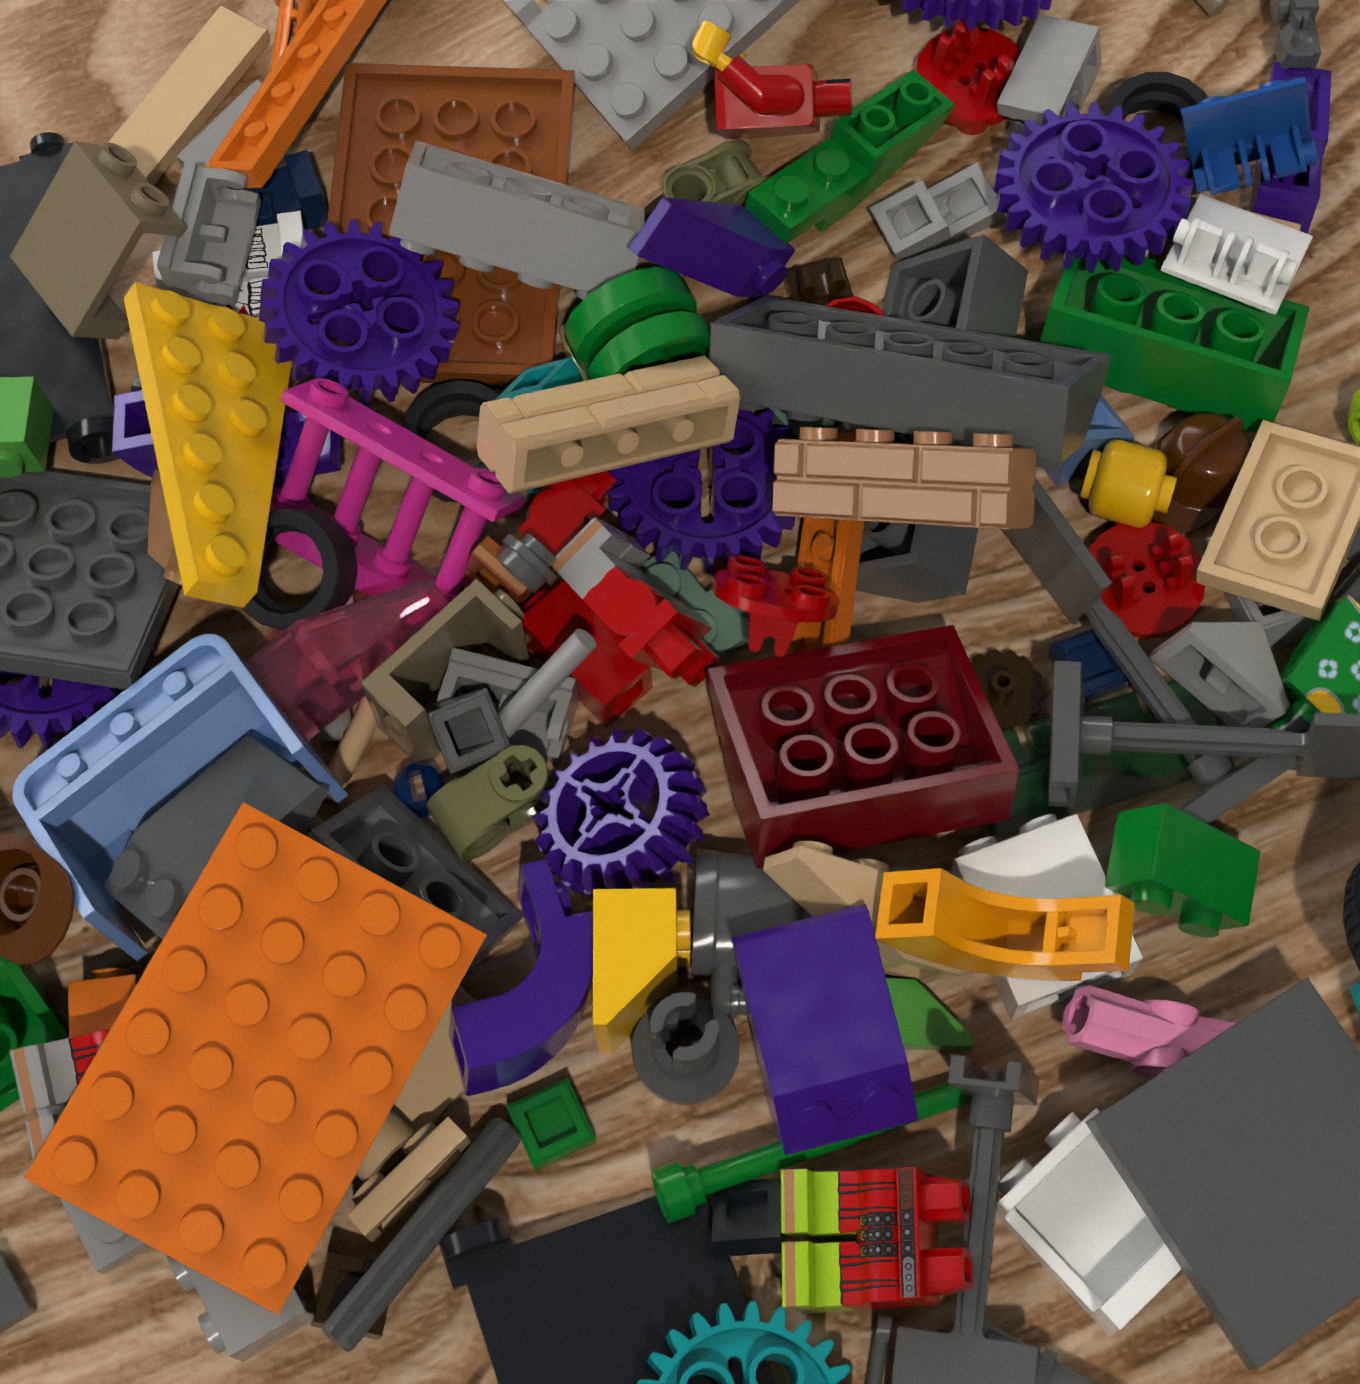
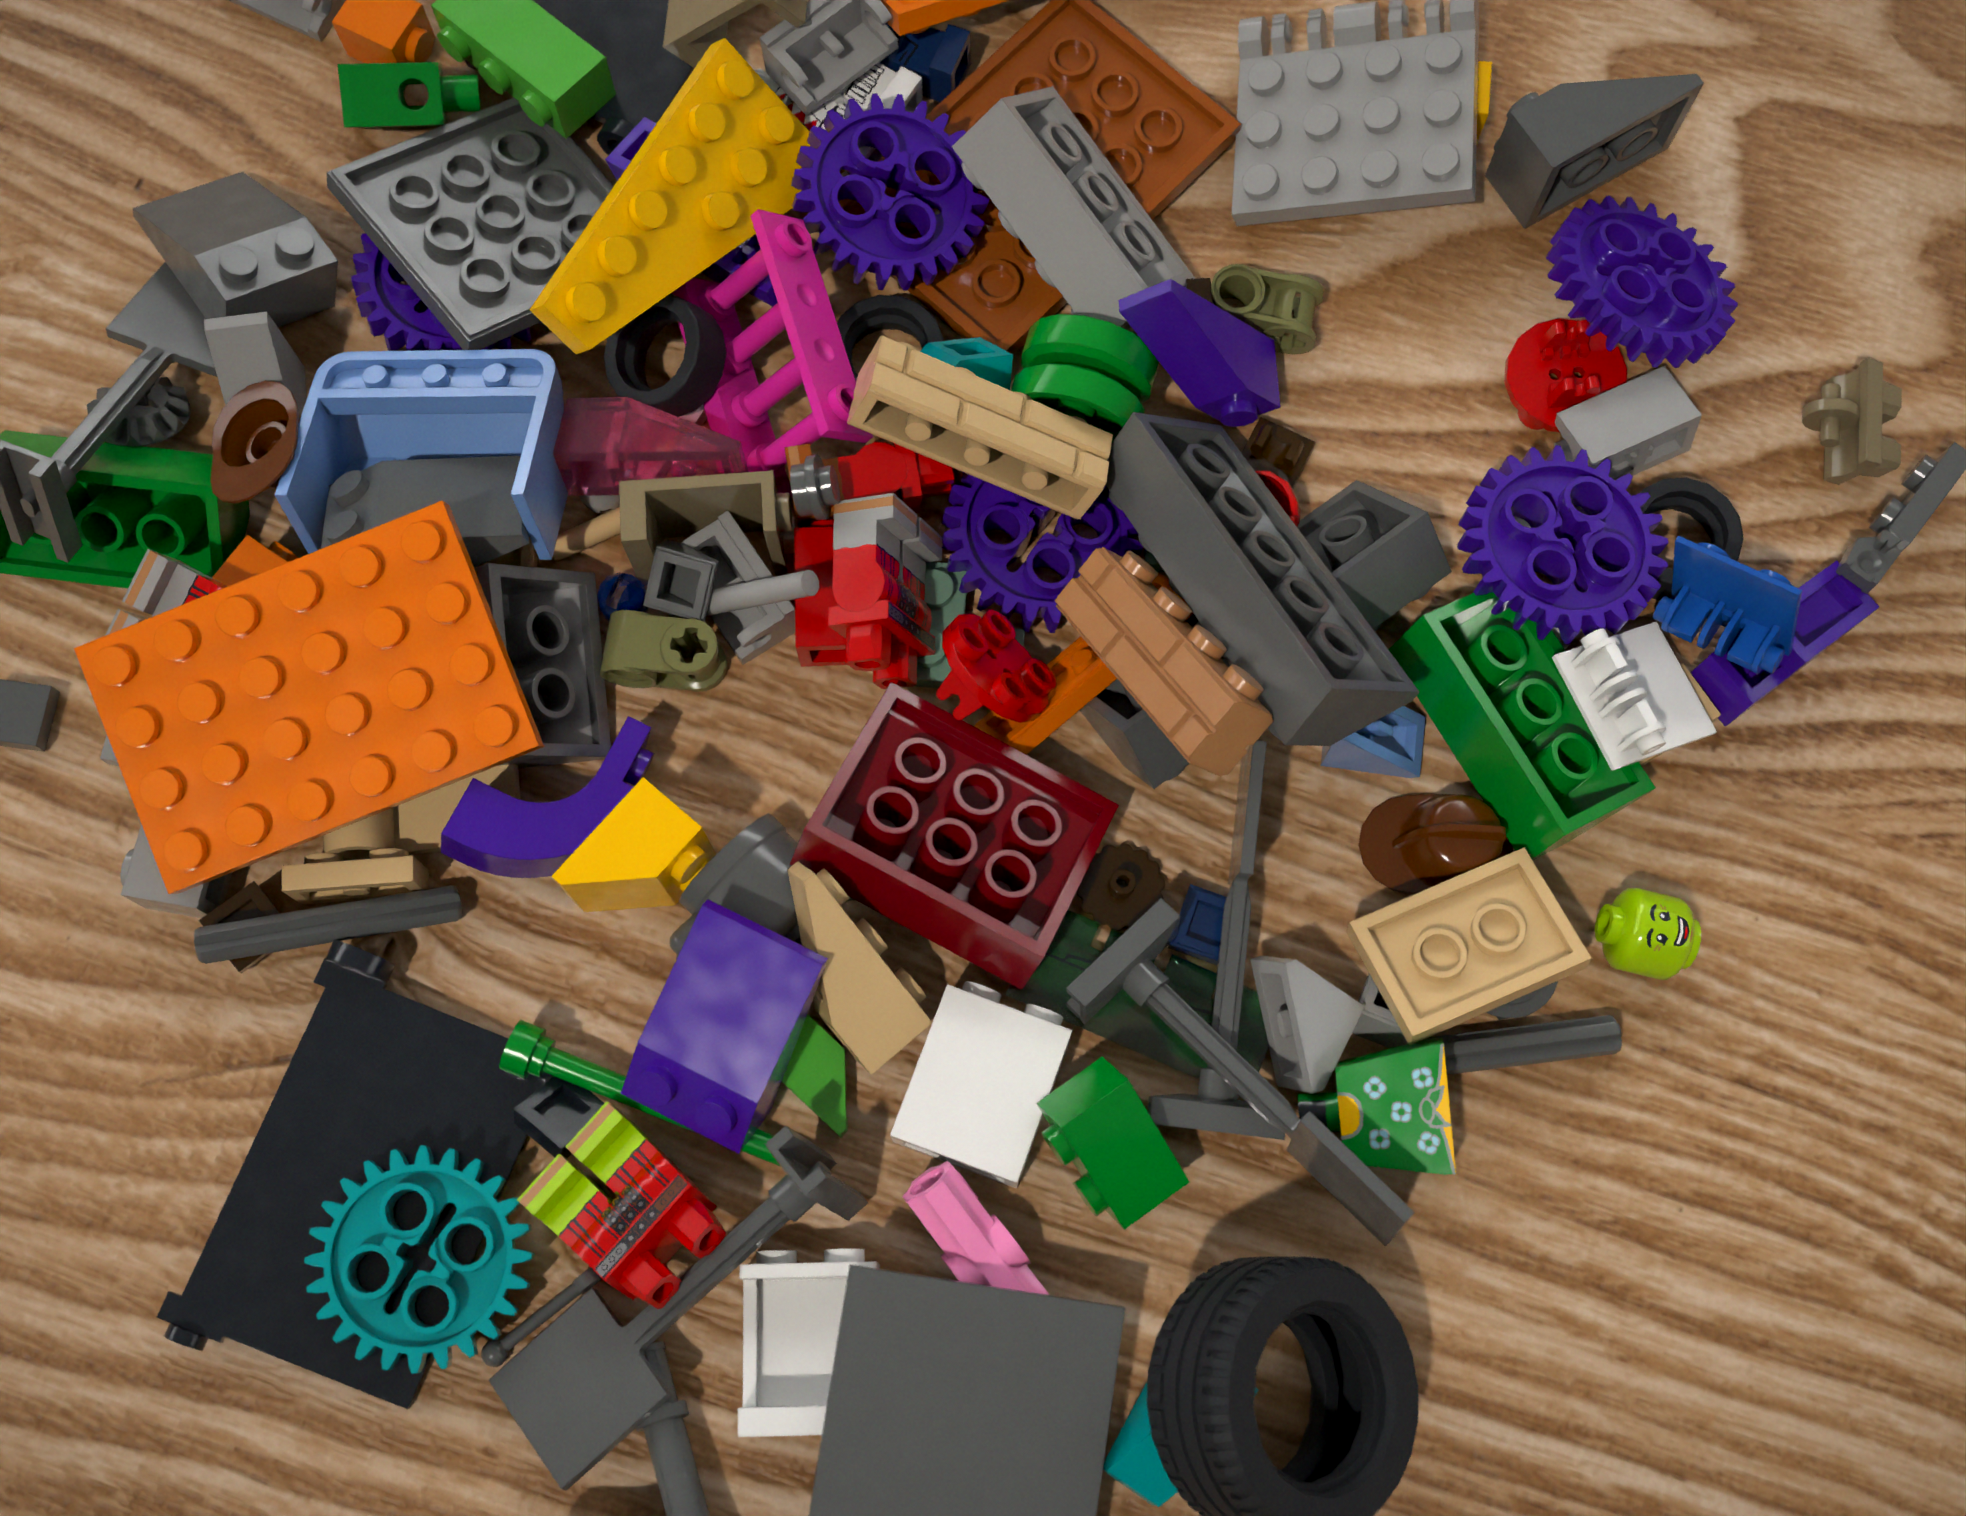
camera: 40 degrees right, 5 degrees up
green tile [506,1078,597,1171] -> none
dark purple gear [533,728,710,900] -> none
dark grey piece [632,992,739,1105] -> none
red torso [691,21,853,140] -> none
green slope [745,69,955,244] -> none
light grey slope [870,163,1006,259] -> none
light orange arch [875,868,1135,981] -> none
yellow head [1080,439,1177,528] -> none
red plate [1088,522,1205,639] -> none

